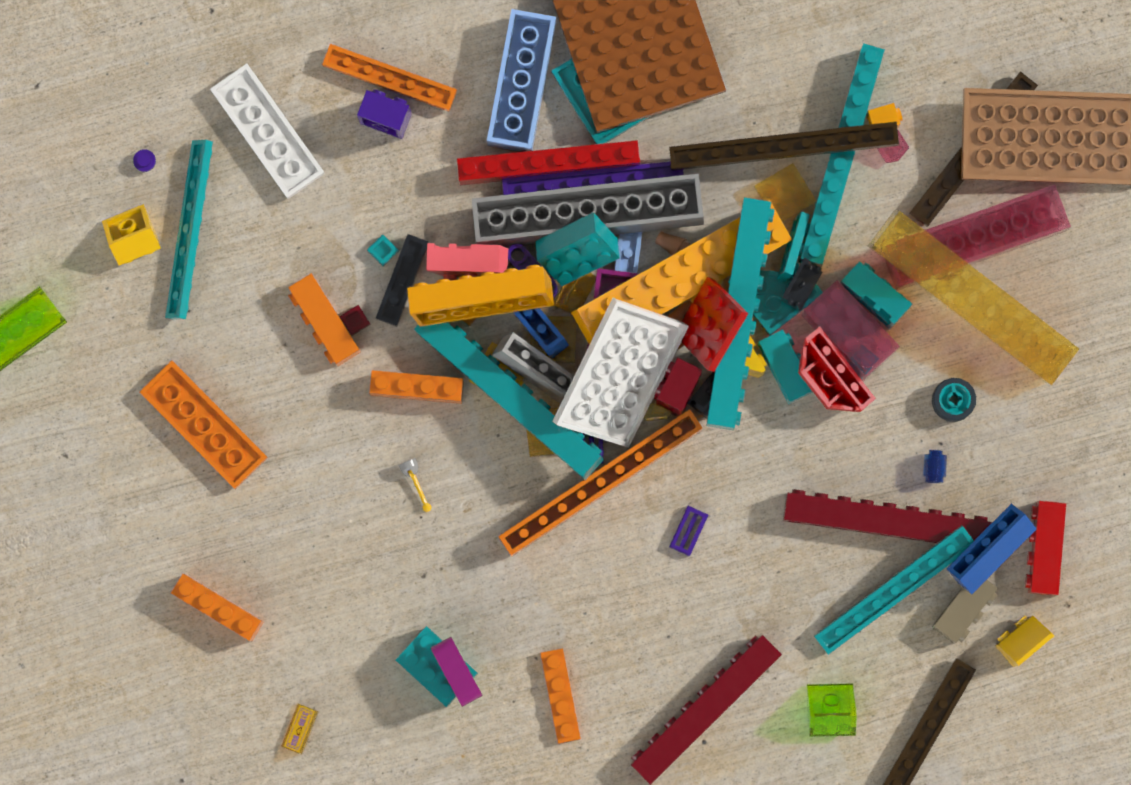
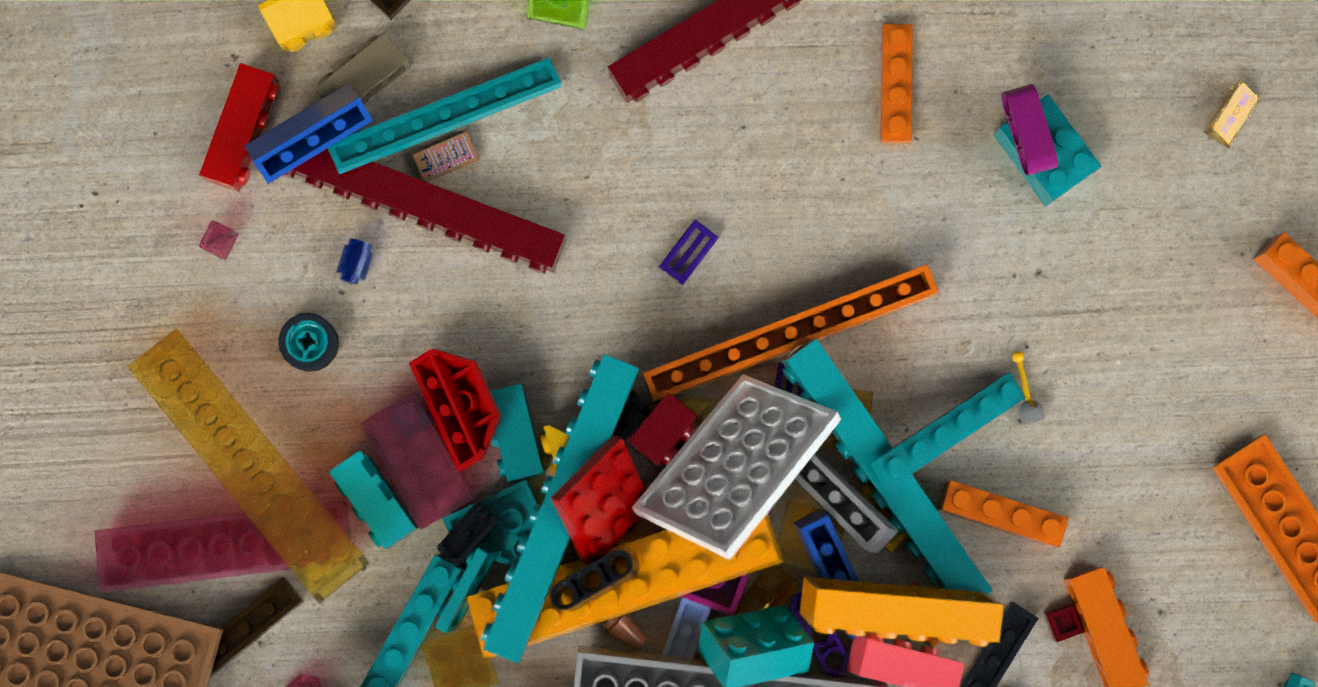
camera: 175 degrees left, 0 degrees up
none -> clear pink slope [199,220,239,260]
none -> medium nougat tile [412,131,479,182]
none -> black beam [550,550,640,611]
none -> teal plate [870,372,1025,489]

